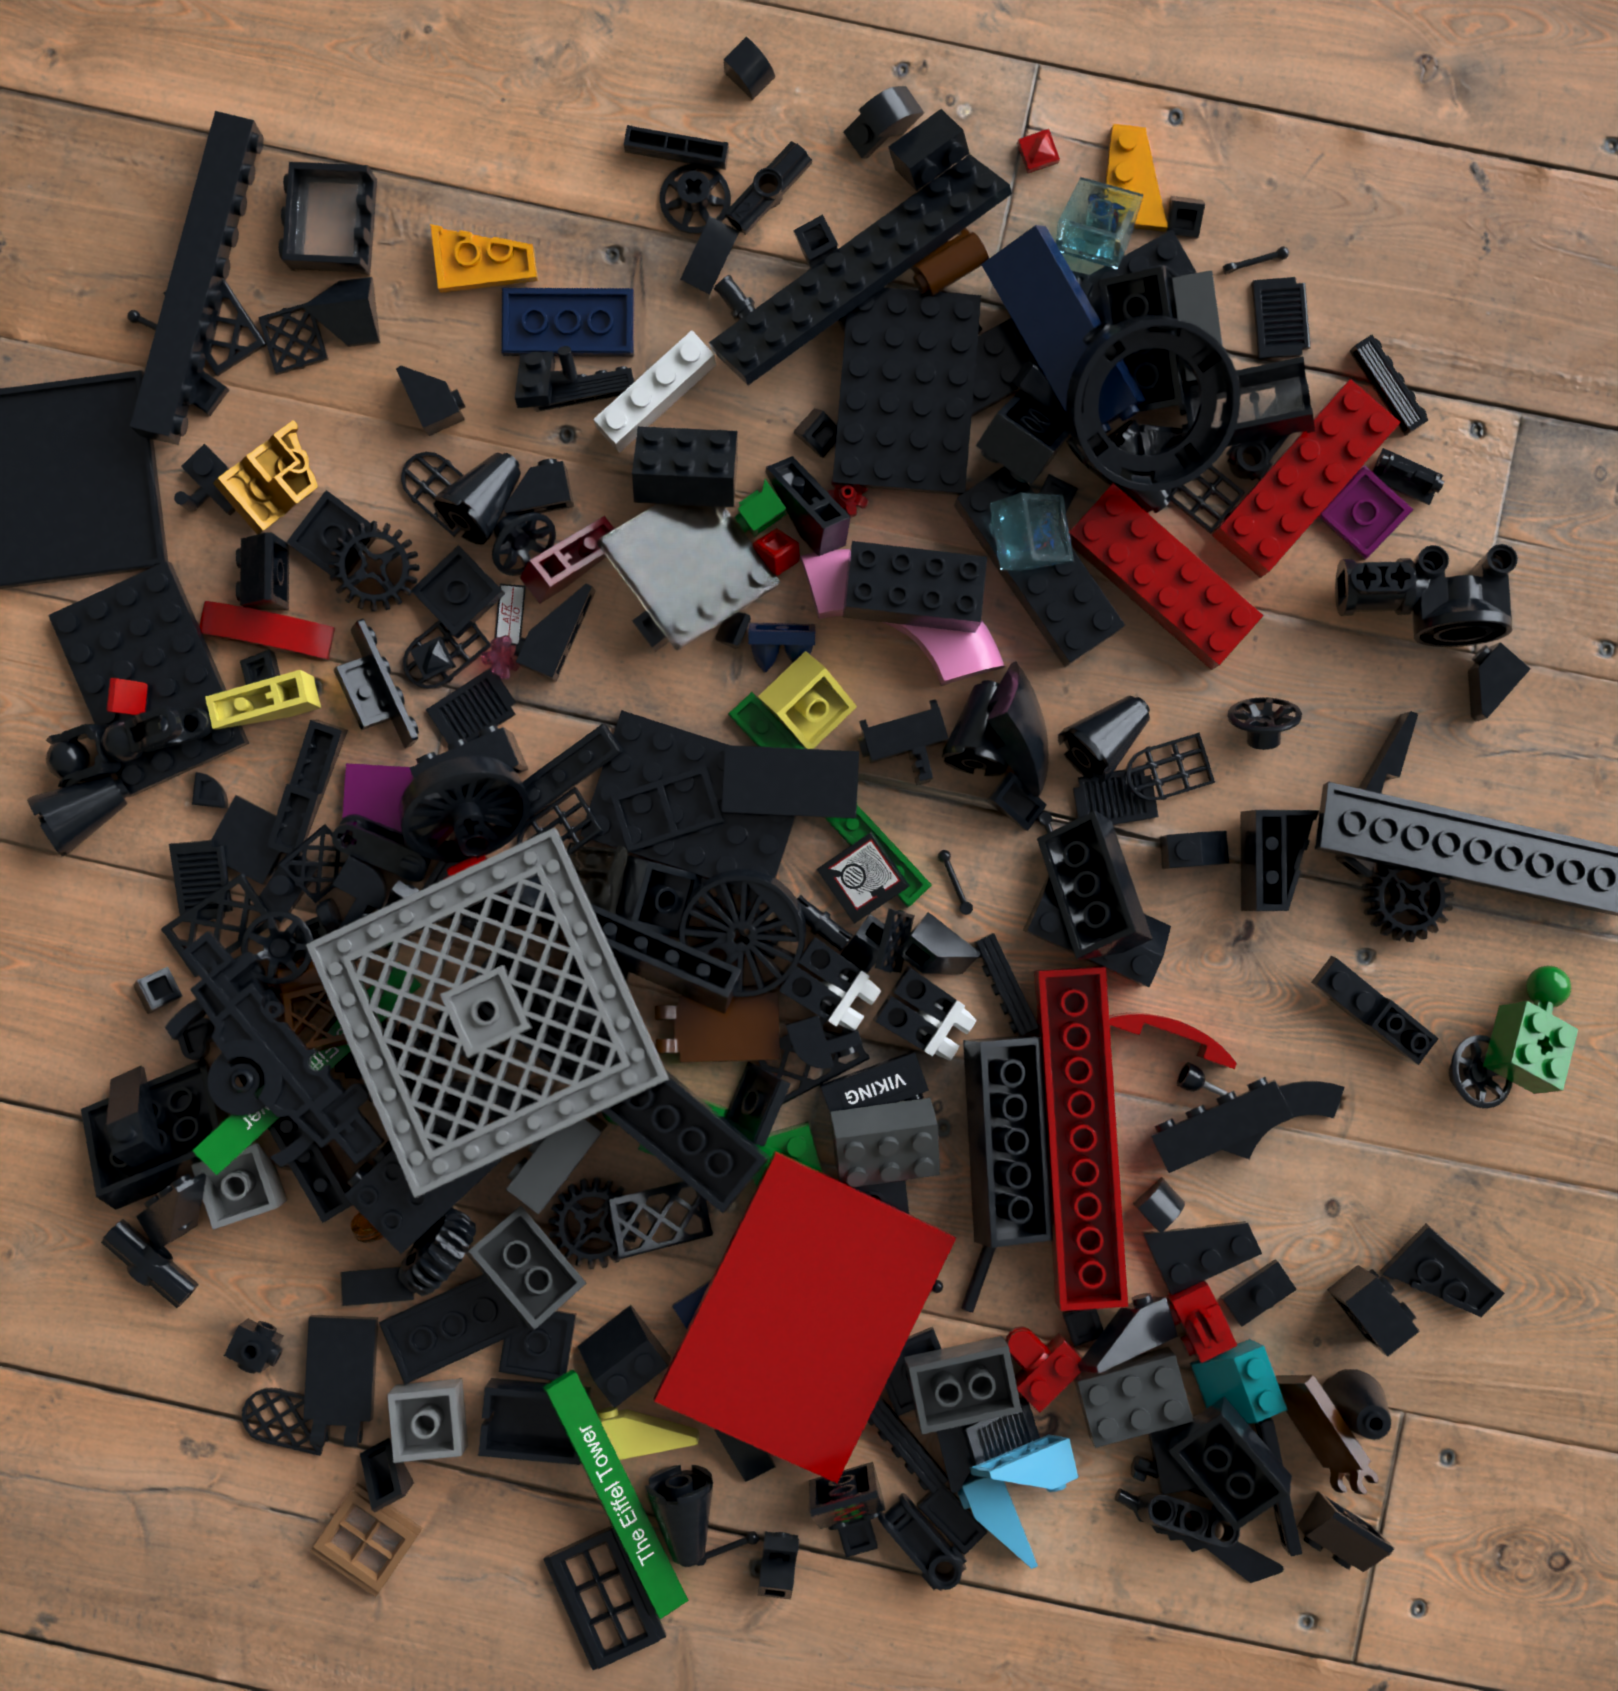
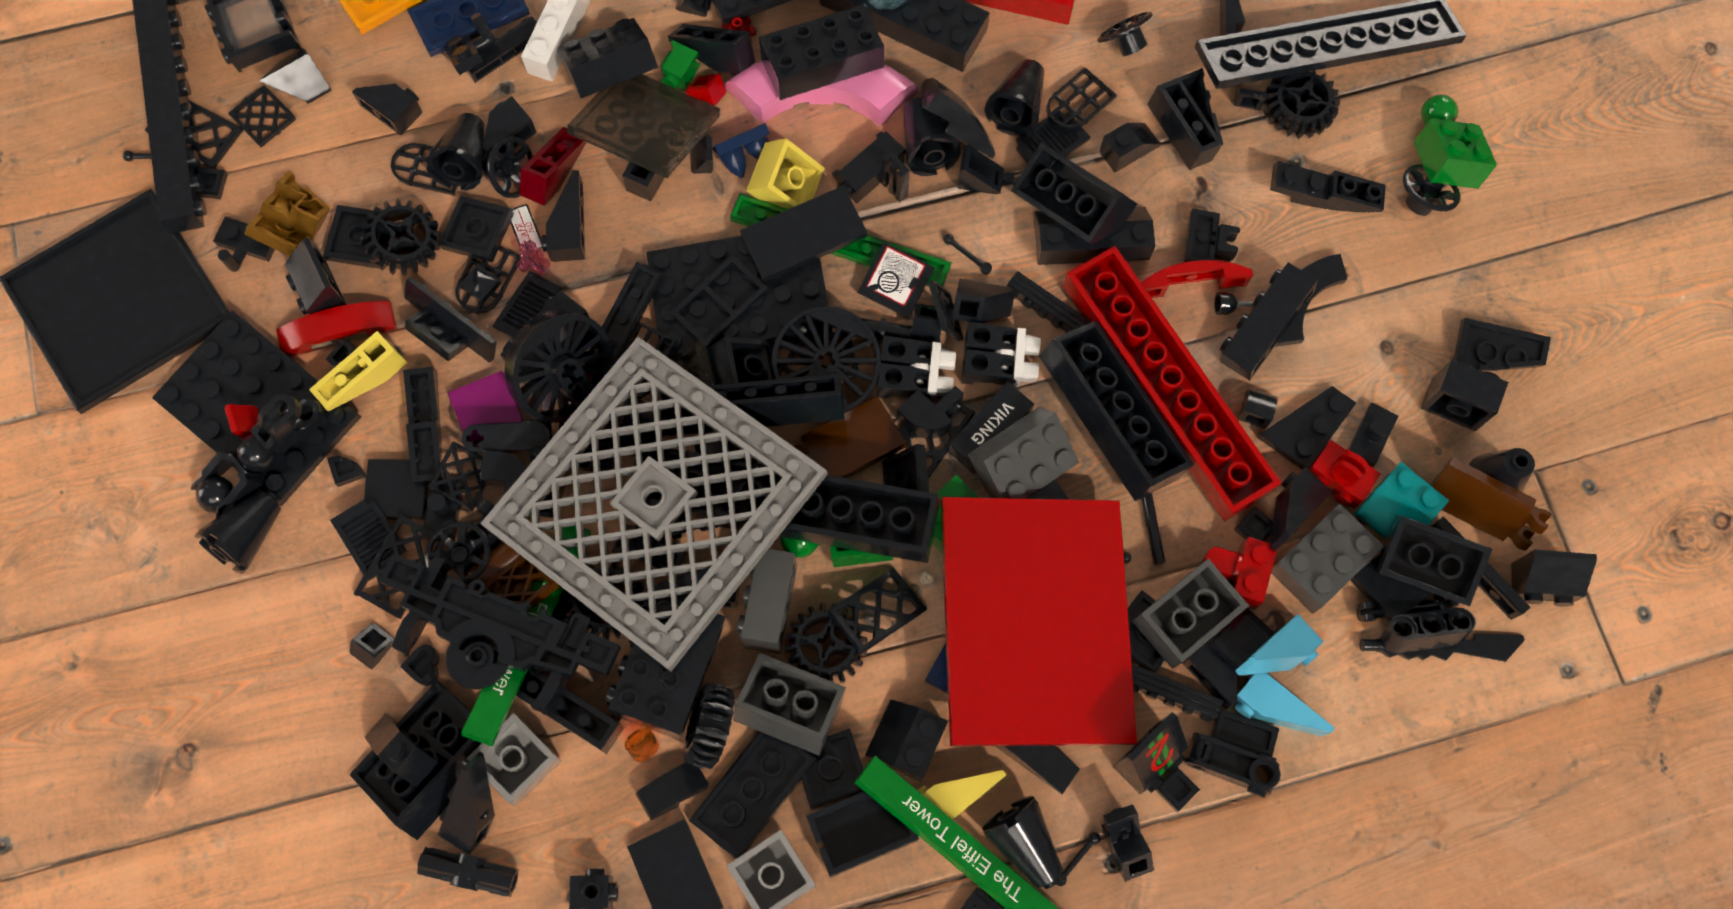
camera: 25 degrees left, 15 degrees down
none -> black plate [1184,209,1240,262]

